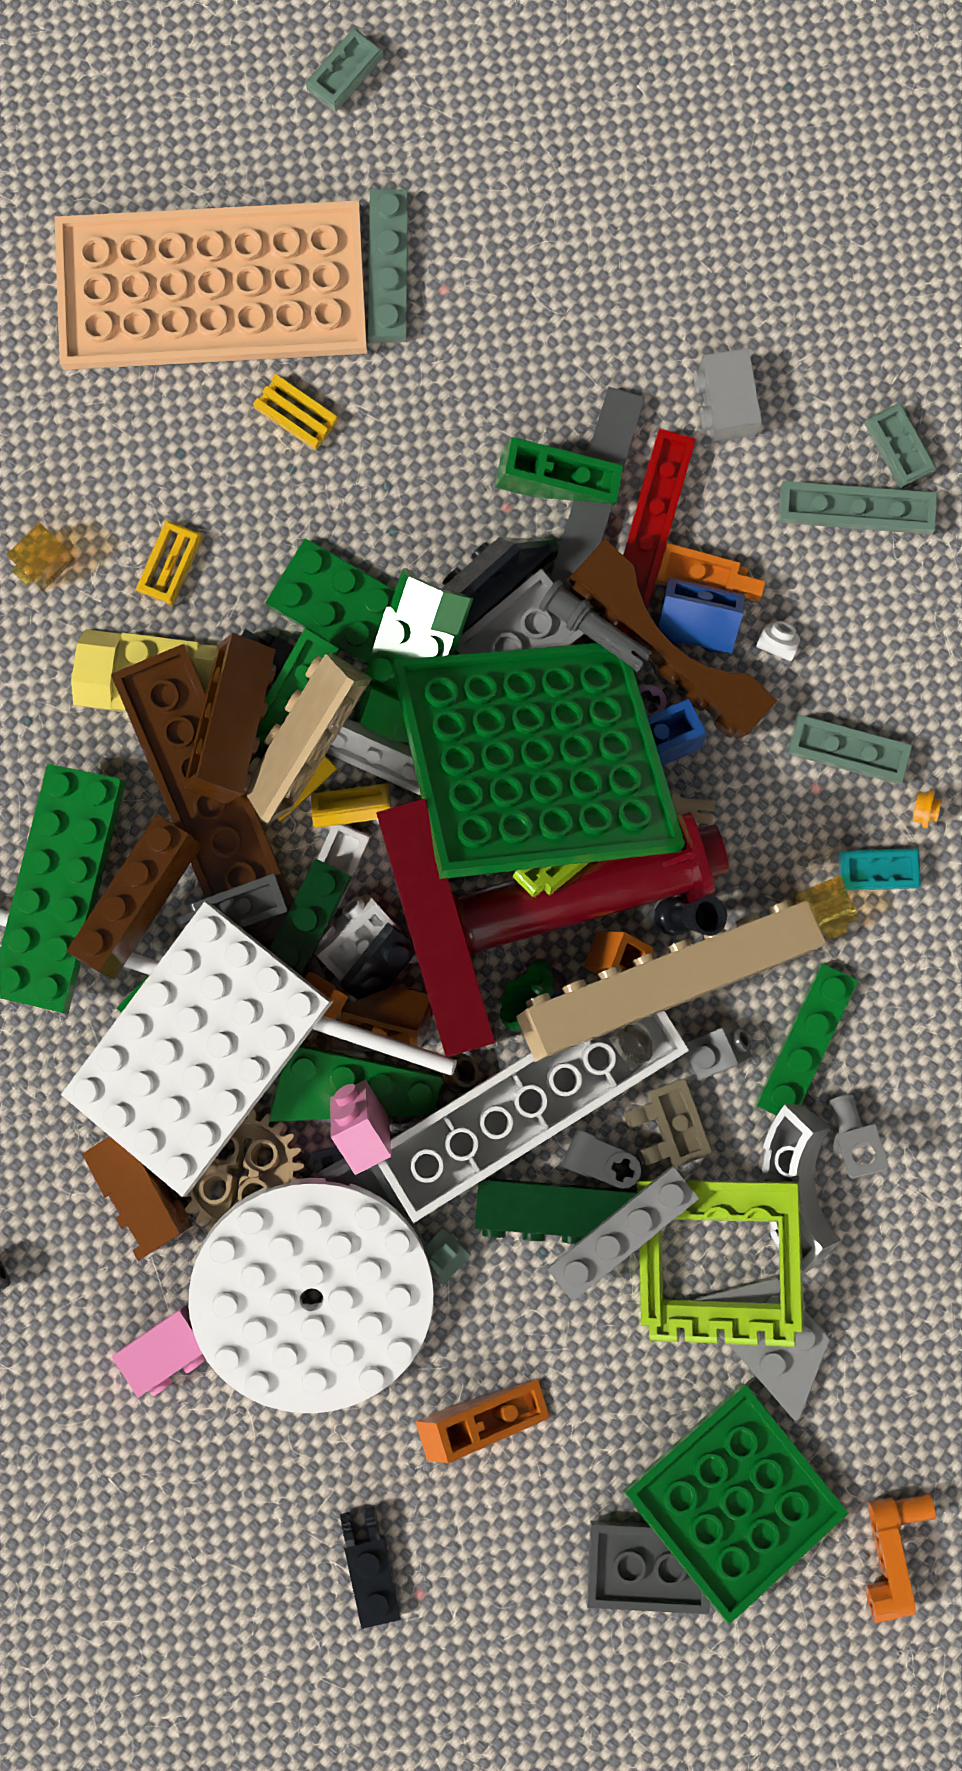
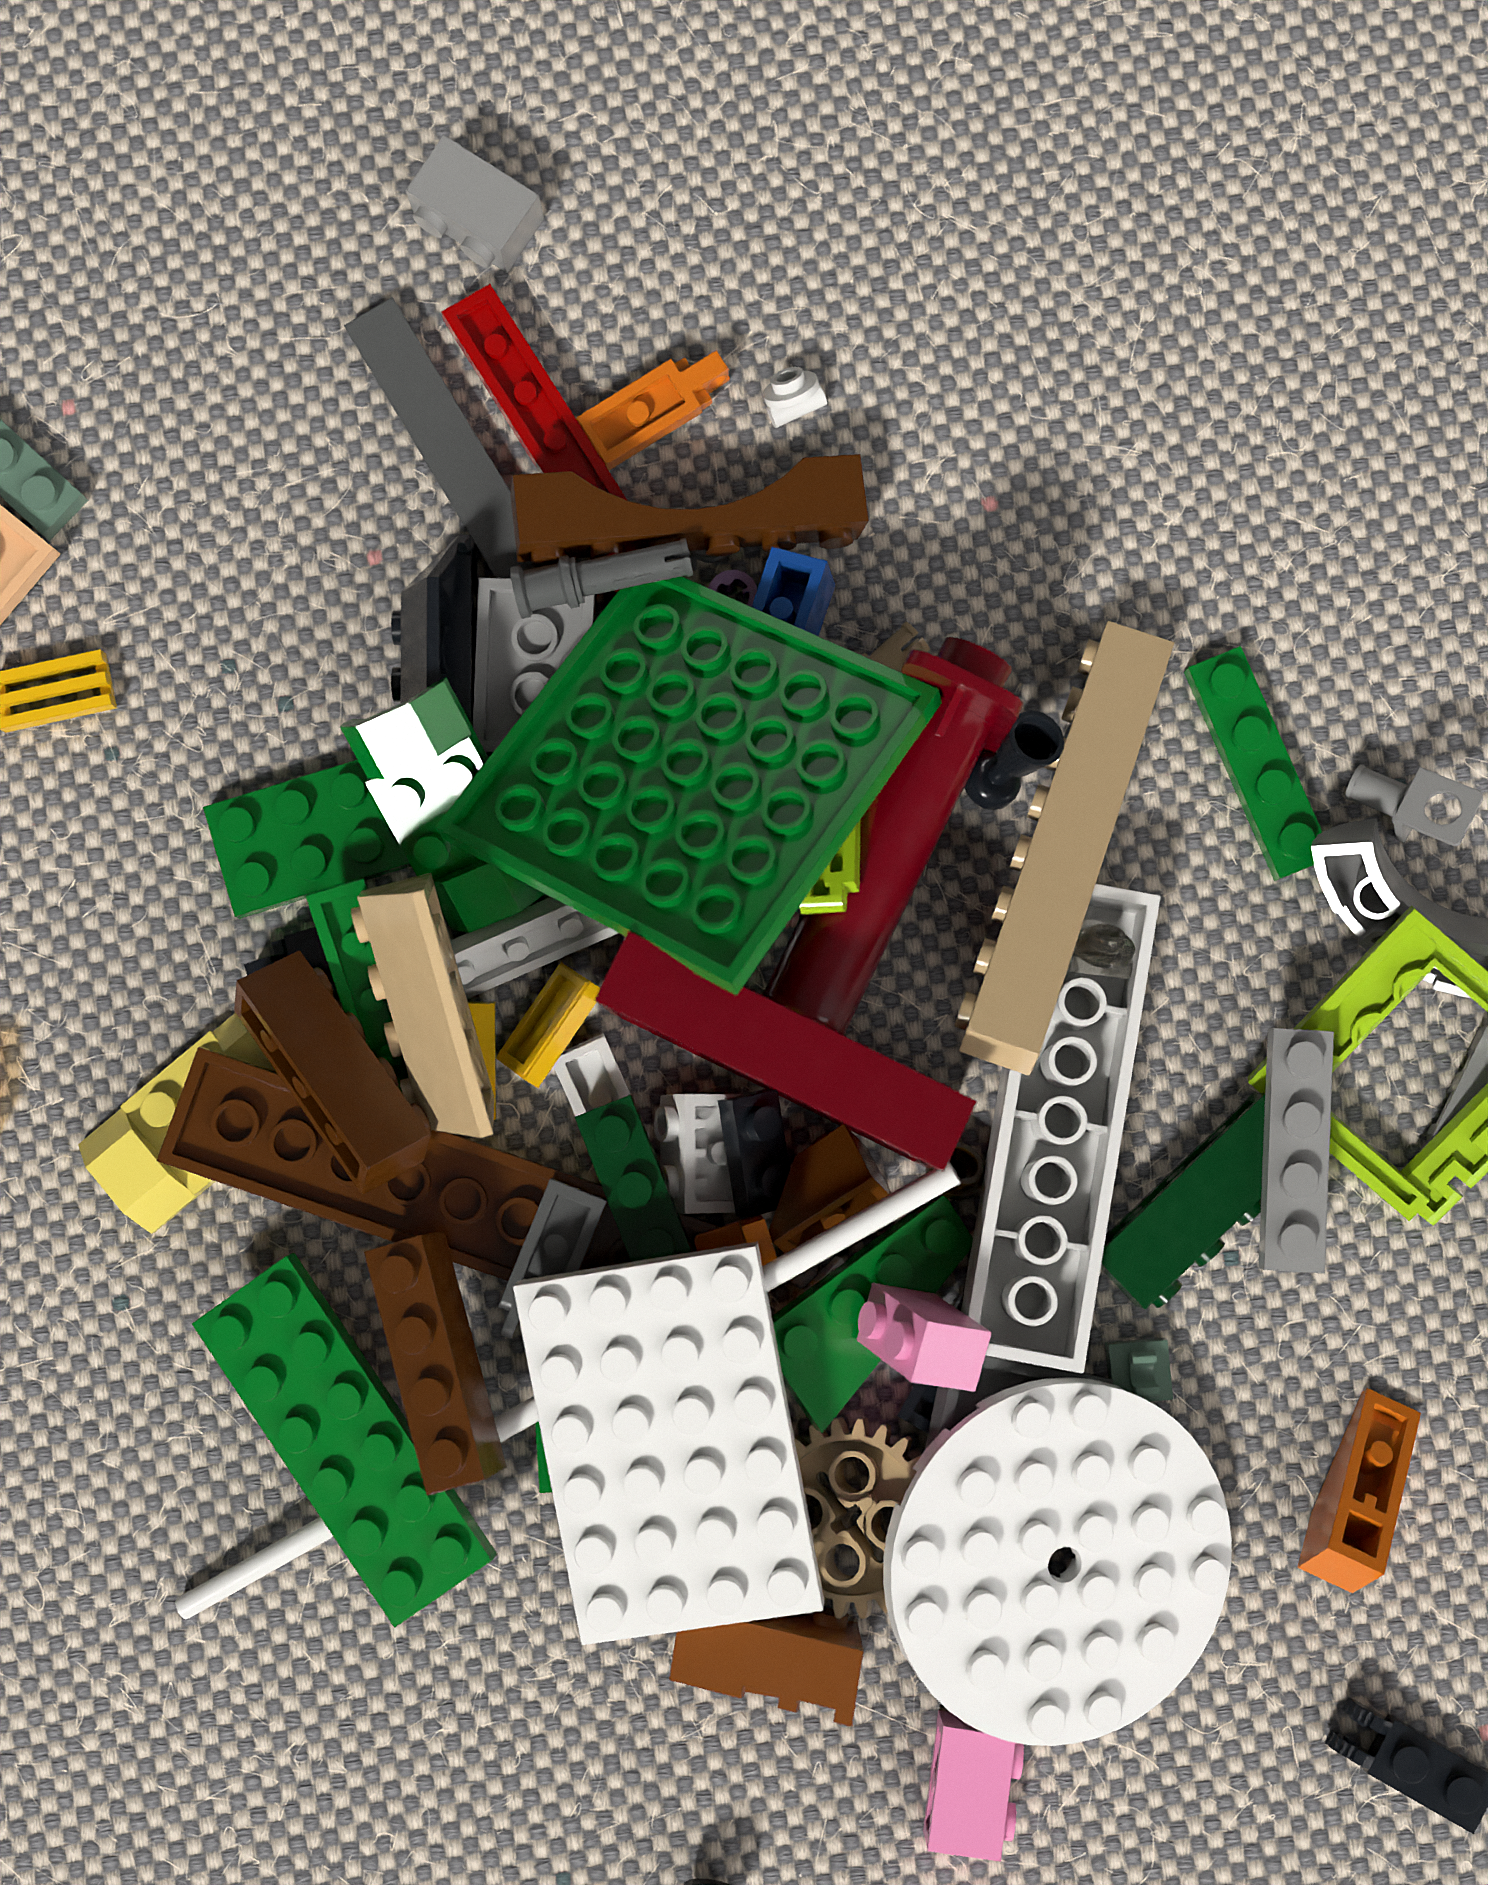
camera: 45 degrees left, 0 degrees up
yellow tile [135,520,203,607] -> none
green slope [494,437,623,505] -> none
green hair [499,959,566,1032] -> none
dark grey piece [562,1128,641,1188] -> none
orange brick [584,931,654,975] -> none
dark tan plate [622,1078,712,1167] -> none
blue brick [657,578,745,654] -> none
dark grey bracket [685,1021,752,1081] -> none
sand green plate [778,481,937,535] -> none
sand green plate [787,715,912,784] -> none
clear yellow brick [794,876,859,940] -> none
teal plate [838,849,921,891] -> none
sand green plate [864,402,937,490] -> none
light orange plate [913,789,942,828] -> none

